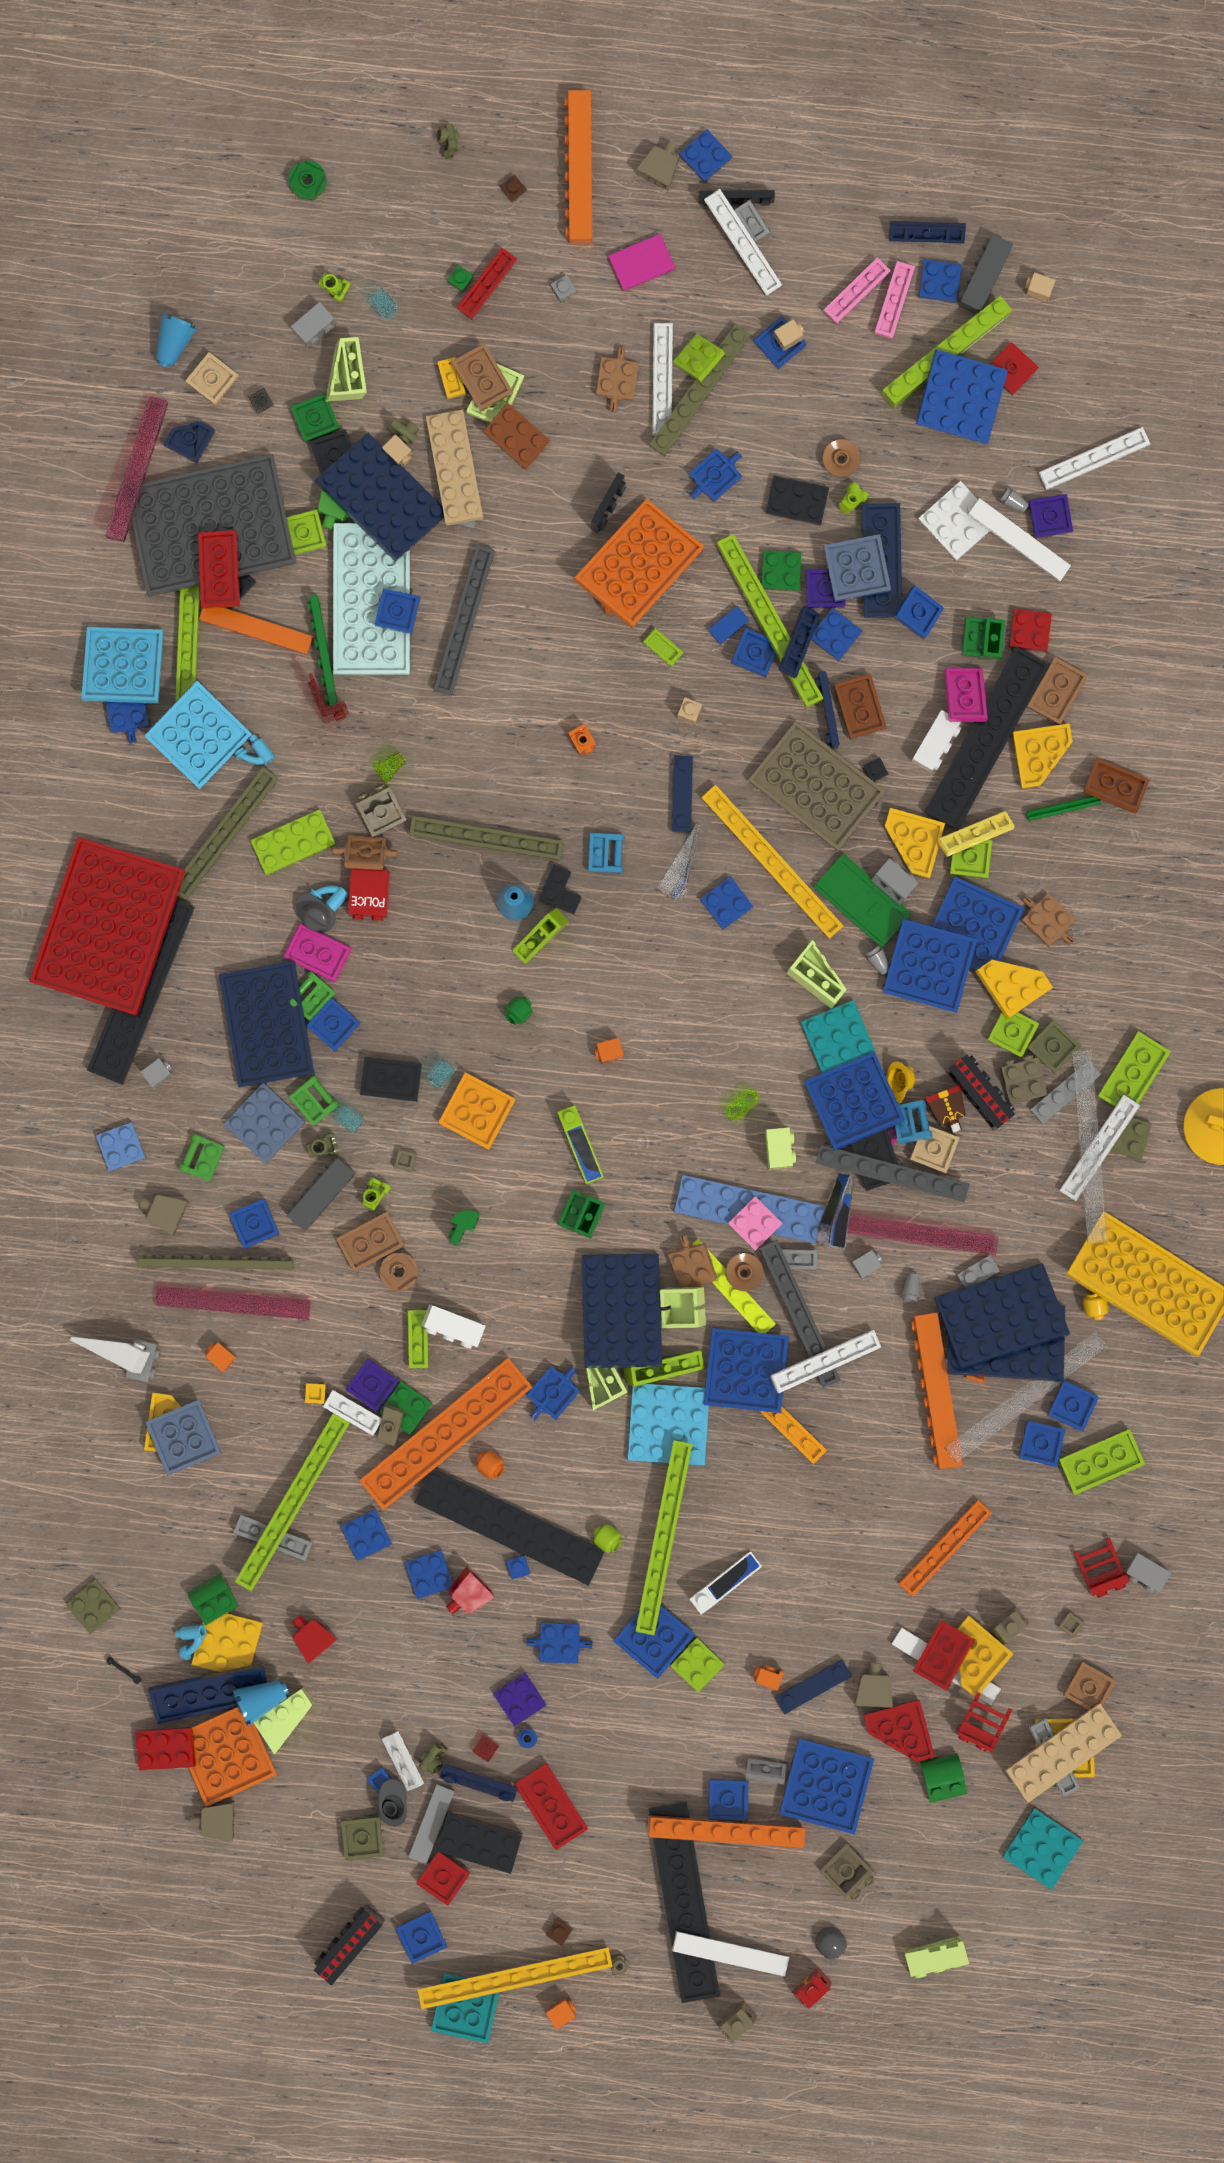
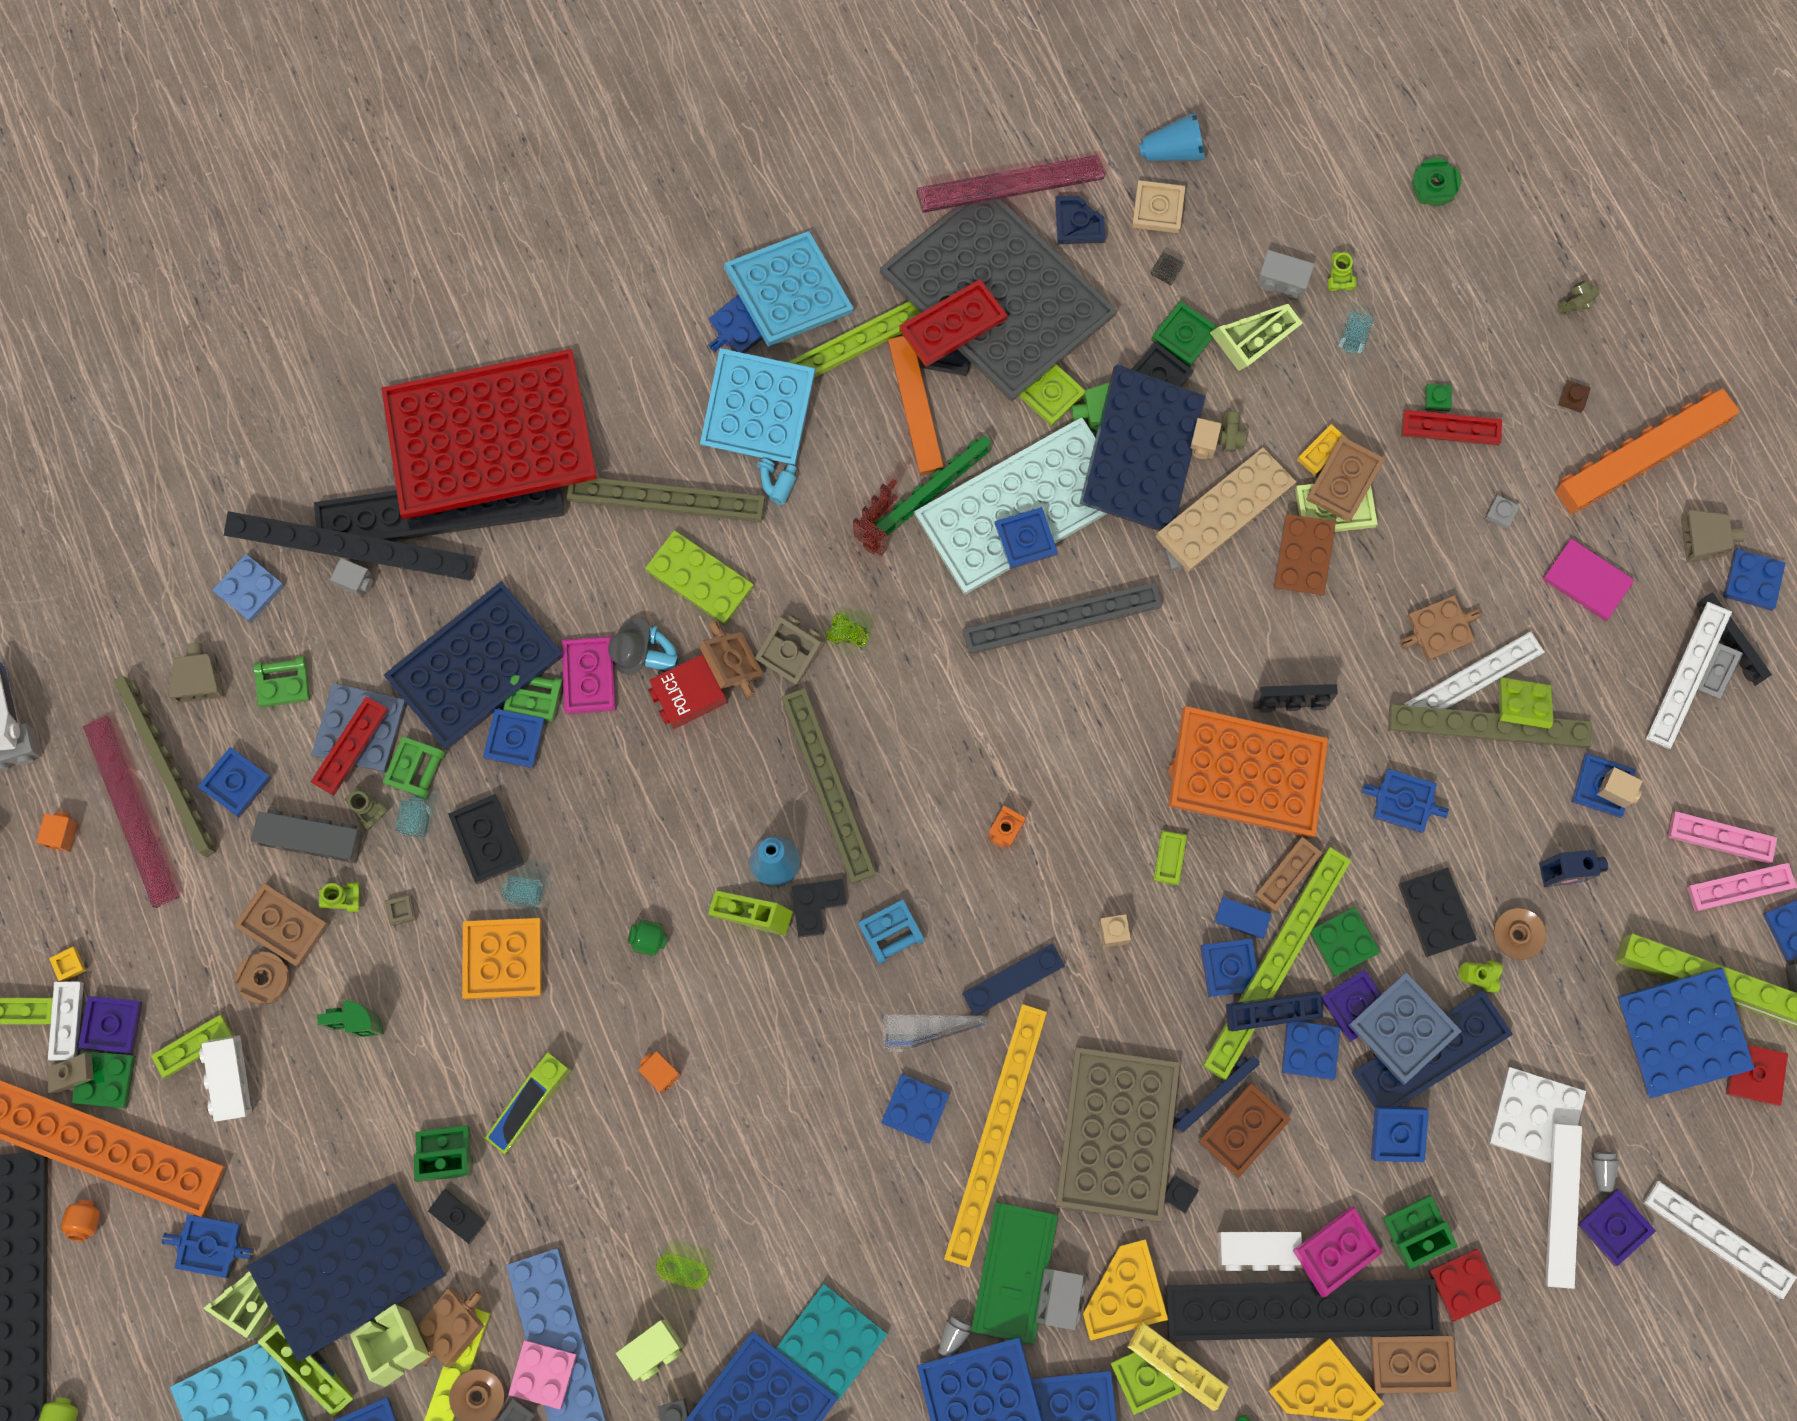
camera: 60 degrees right, 10 degrees down
yellowish green wedge [786,940,847,1009] -> none
none -> black plate [223,511,475,581]
none -> red plate [310,696,389,796]
none -> black plate [428,1190,487,1244]
none -> medium nougat plate [1254,837,1322,913]
none -> dark blue torso [1539,850,1608,888]

